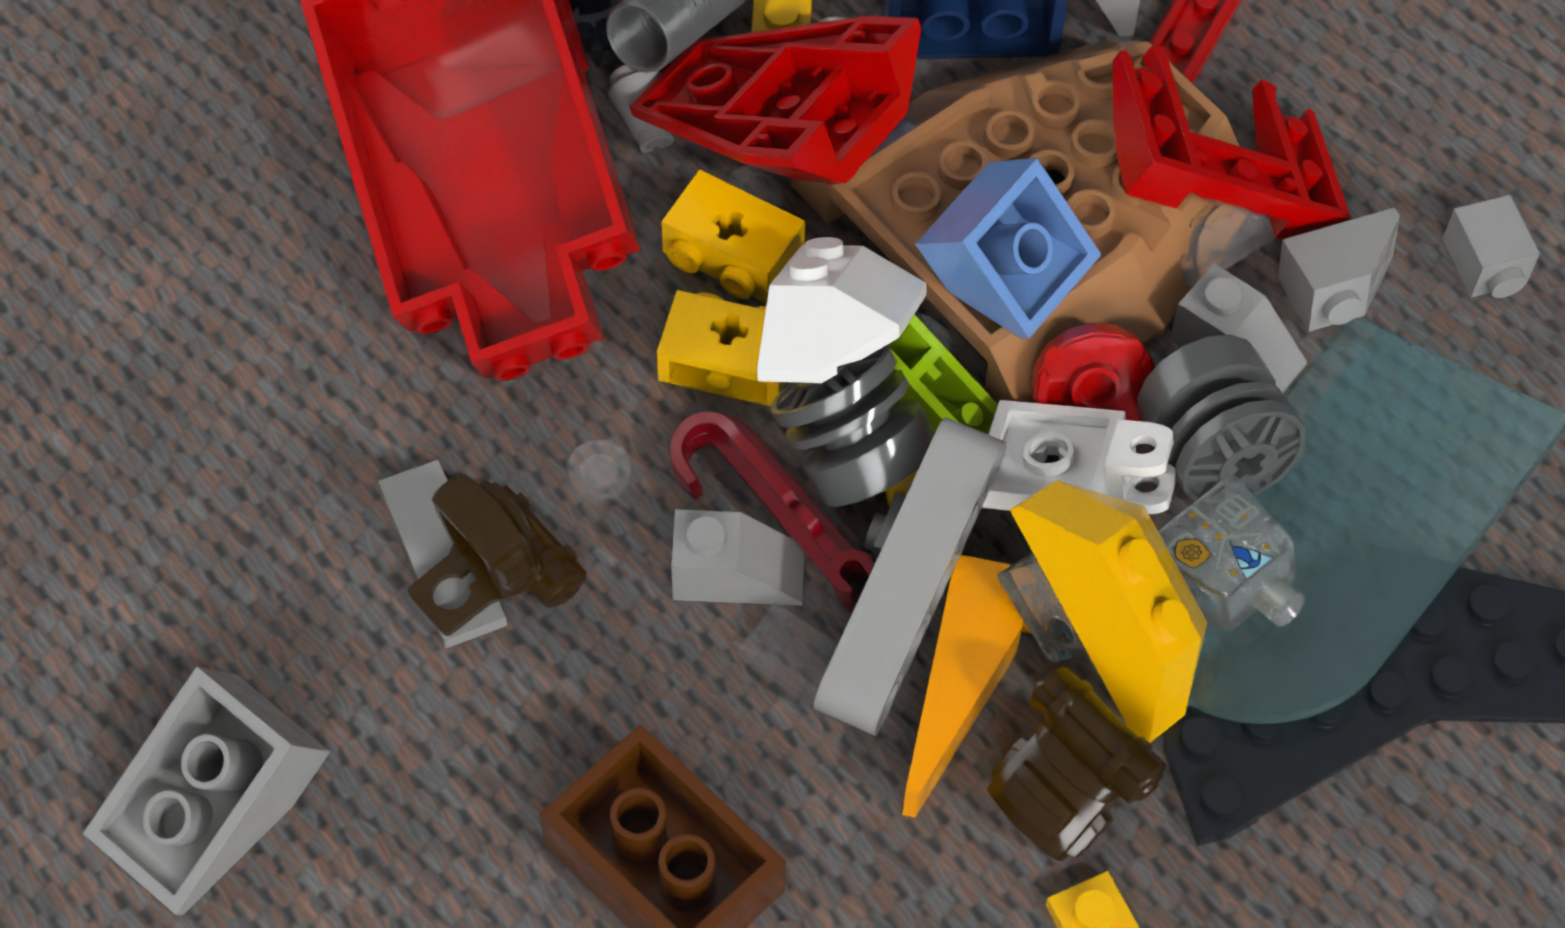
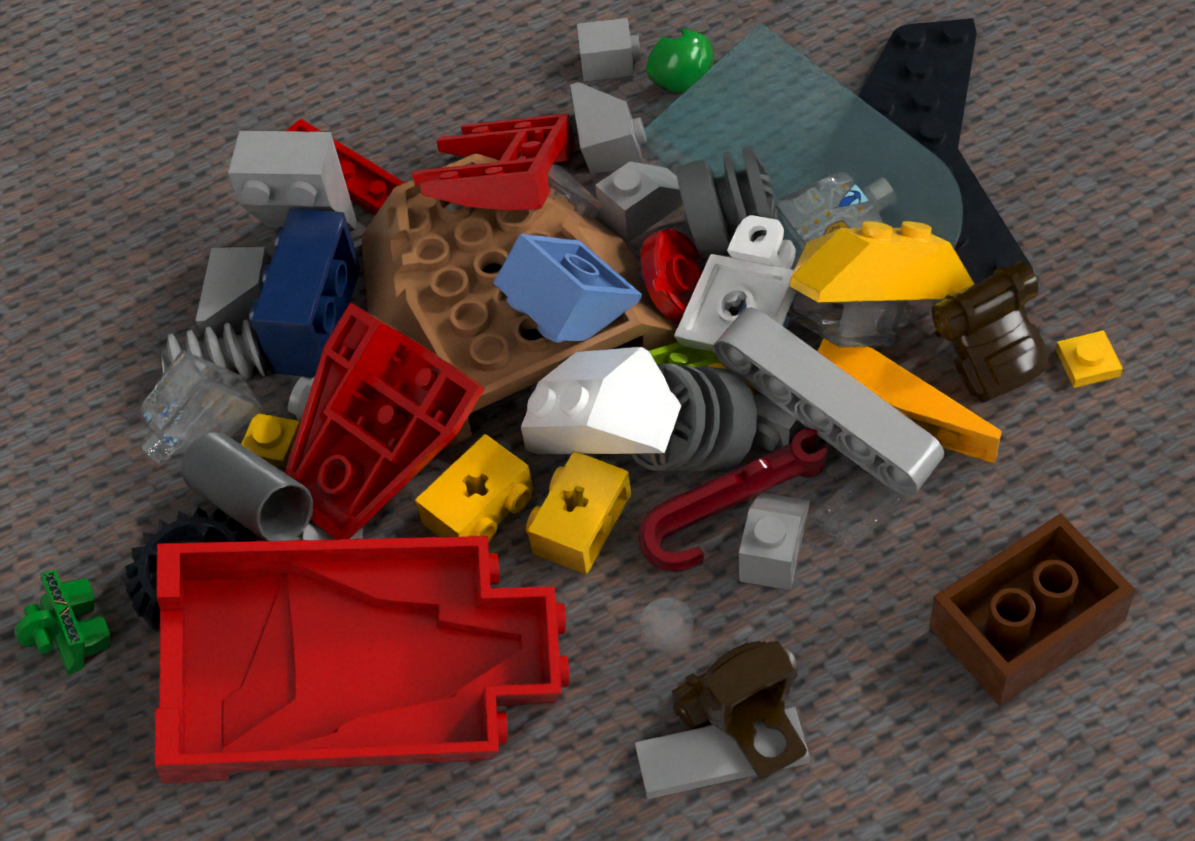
camera: 70 degrees left, 5 degrees down
none -> green hair [646,28,714,94]

